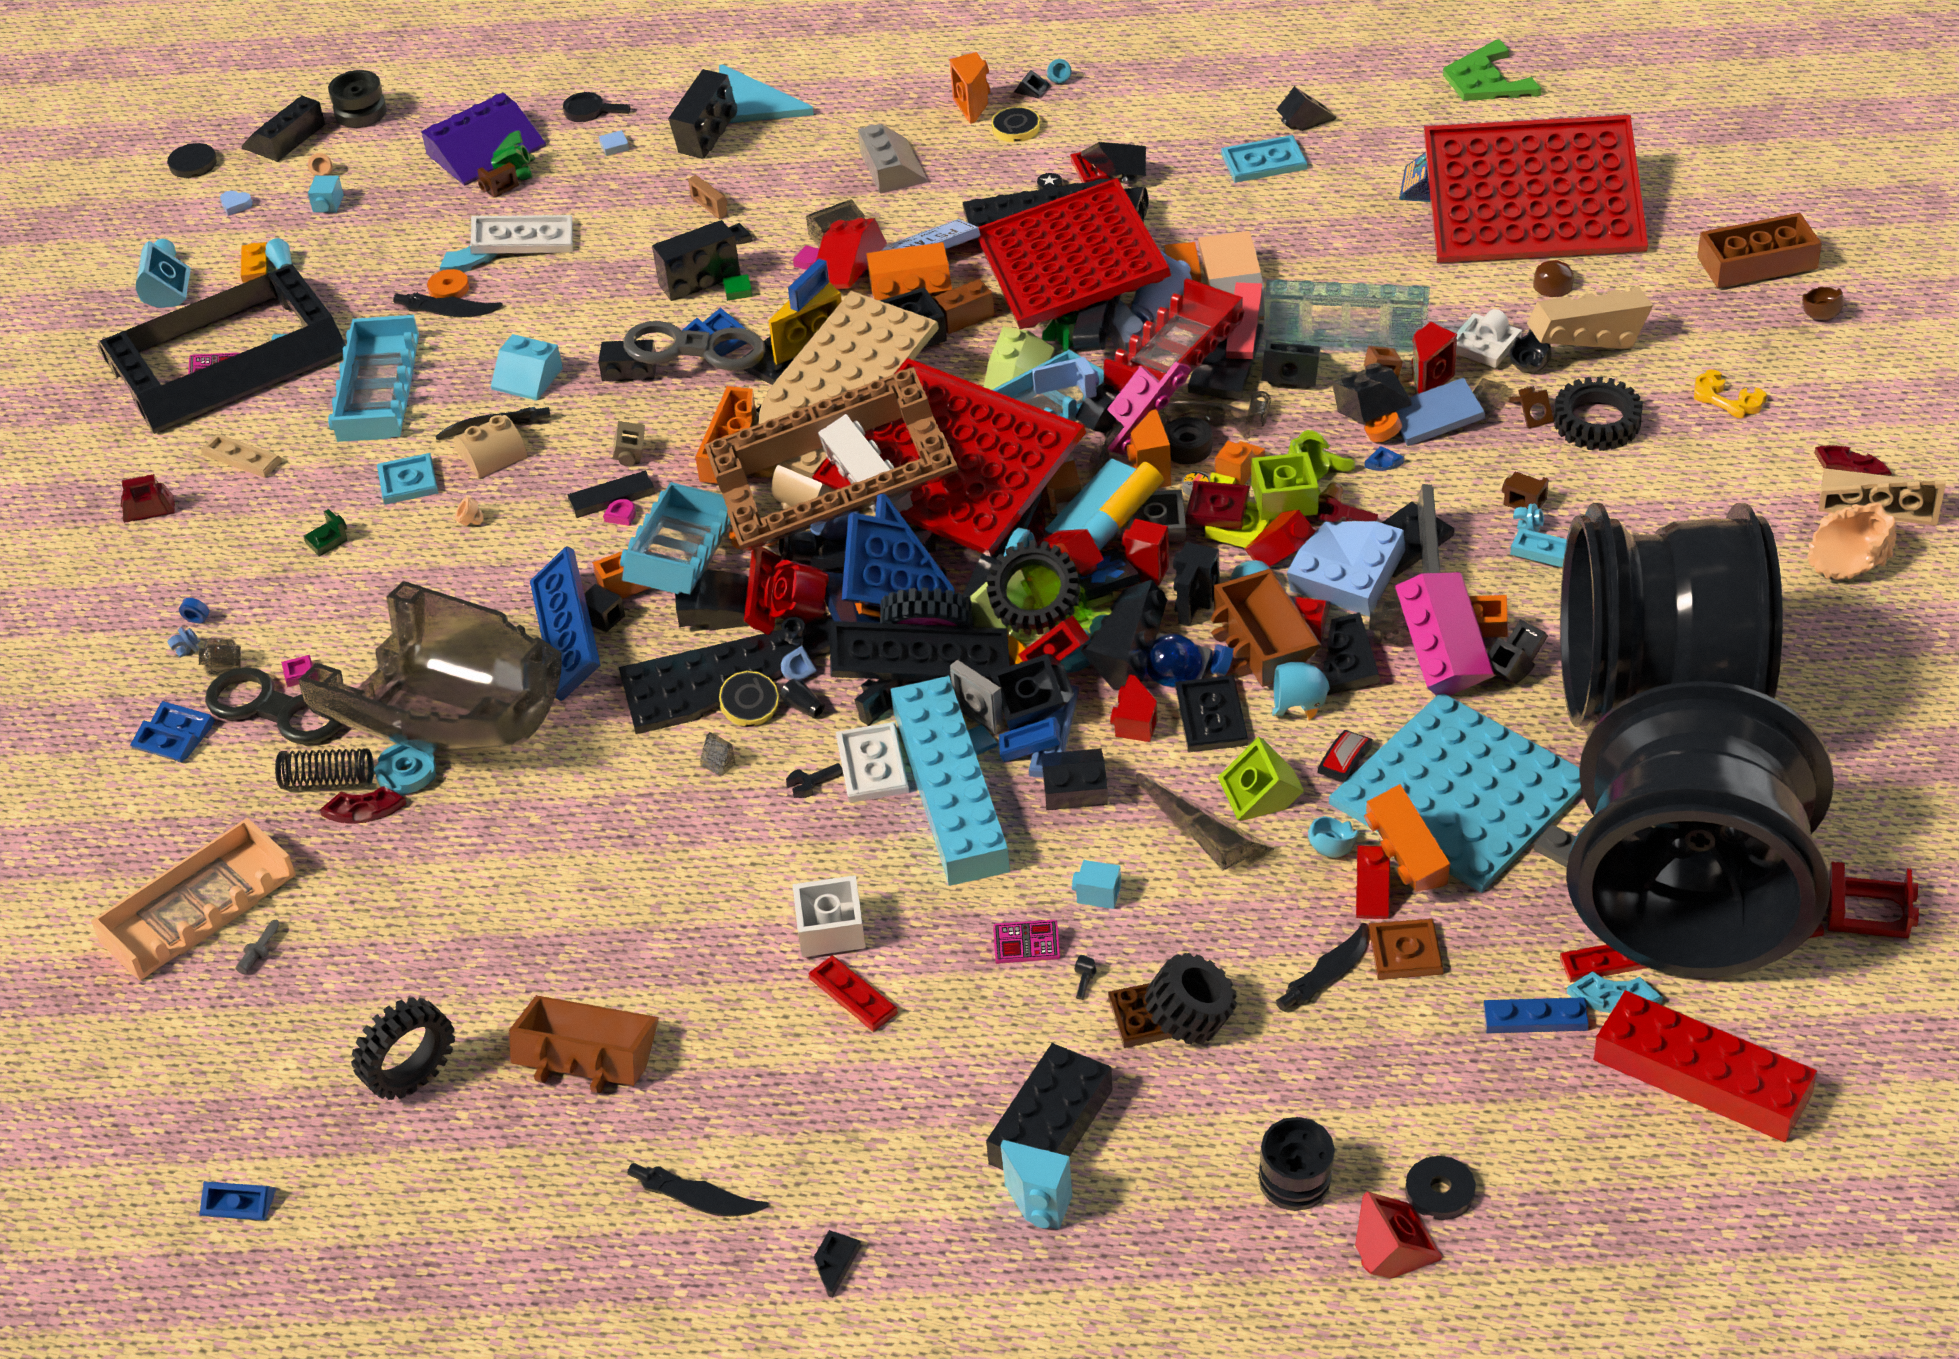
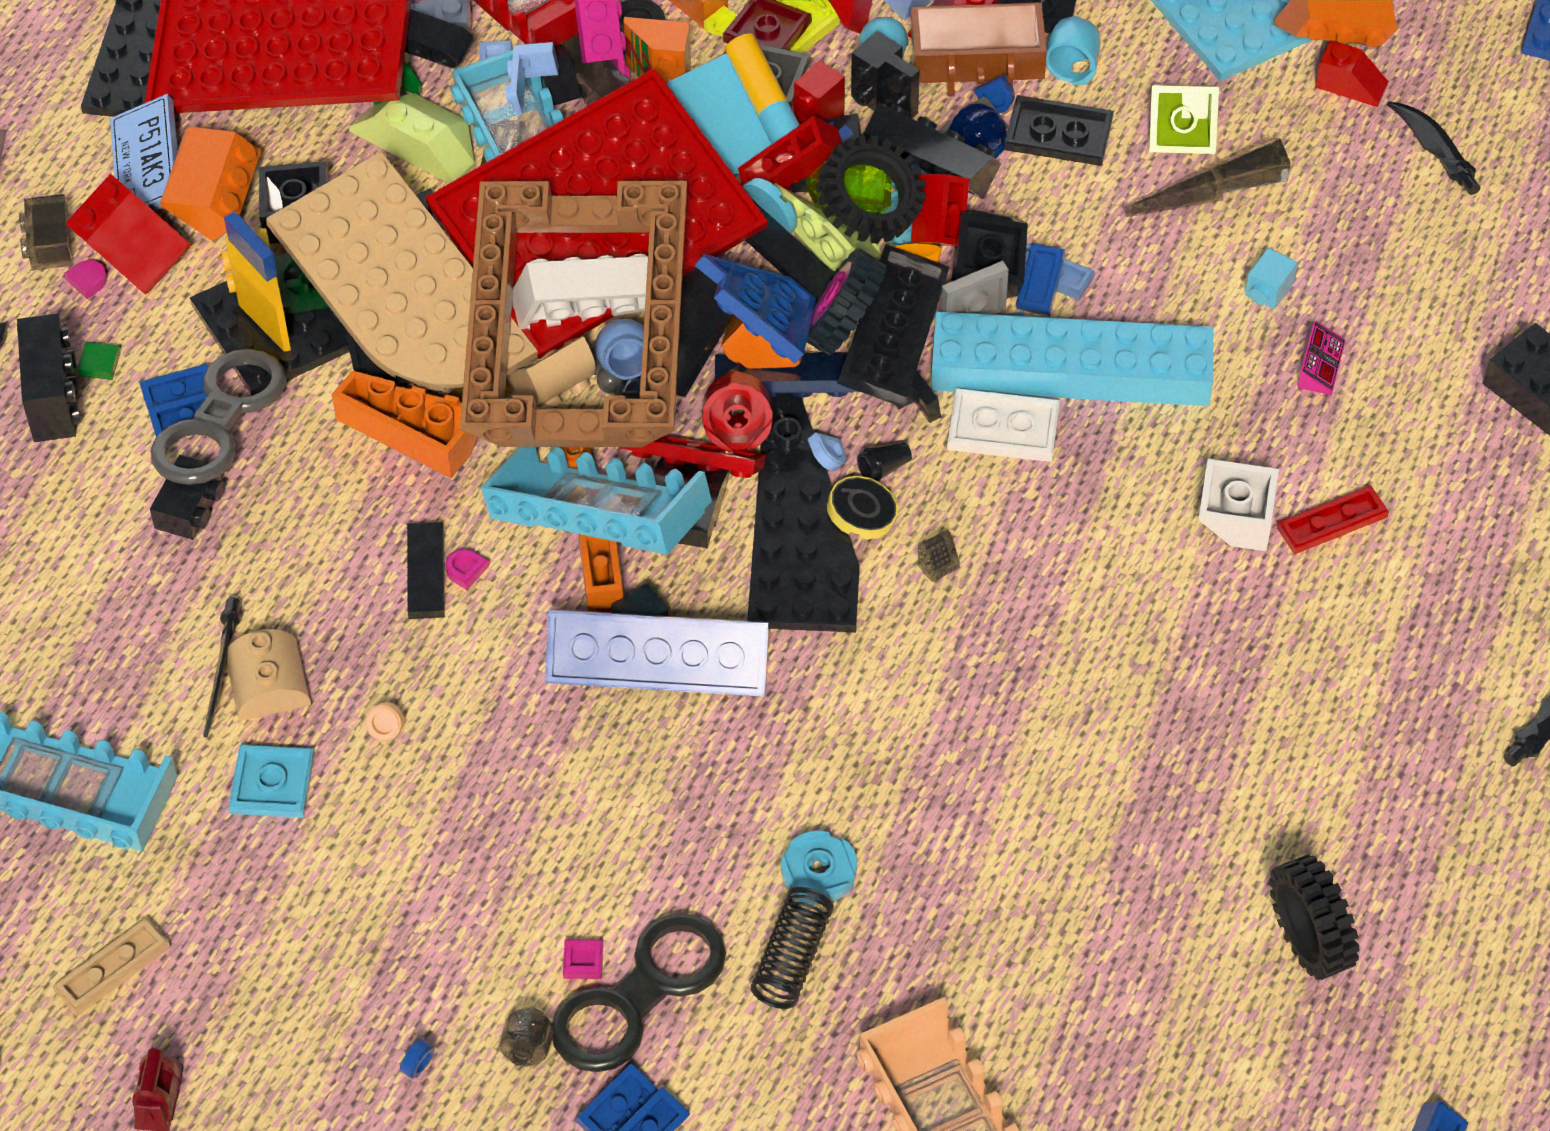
camera: 75 degrees left, 10 degrees up
medium blue plate [167,627,200,658] -> none
dark grey piece [235,919,279,975] -> none
clear smoke windscreen [298,581,562,753] -> none
dark green bracket [303,509,348,557] -> none
dark red tile [319,786,407,824] -> none
medium azure slope [491,334,563,401] -> none
dark orange piece [509,995,659,1093] -> none
dark tan brick [612,421,645,466] -> none
black bar [786,763,843,798] -> none
dark orange slope [933,279,994,335] -> none
black tile [1037,173,1062,190] -> none
black slope [1041,748,1108,810] -> none
black hand [1074,955,1097,1000] -> none
reddish brown tile [1108,983,1172,1049] -> none
red slope [1110,674,1158,742] -> none
black tyre [1145,953,1237,1044] -> none
tile [1182,471,1210,496] -> none
medium azure hair [1308,816,1359,858] -> none
slope [1317,730,1373,782] -> none
dark orange tile [1368,918,1443,980] -> none

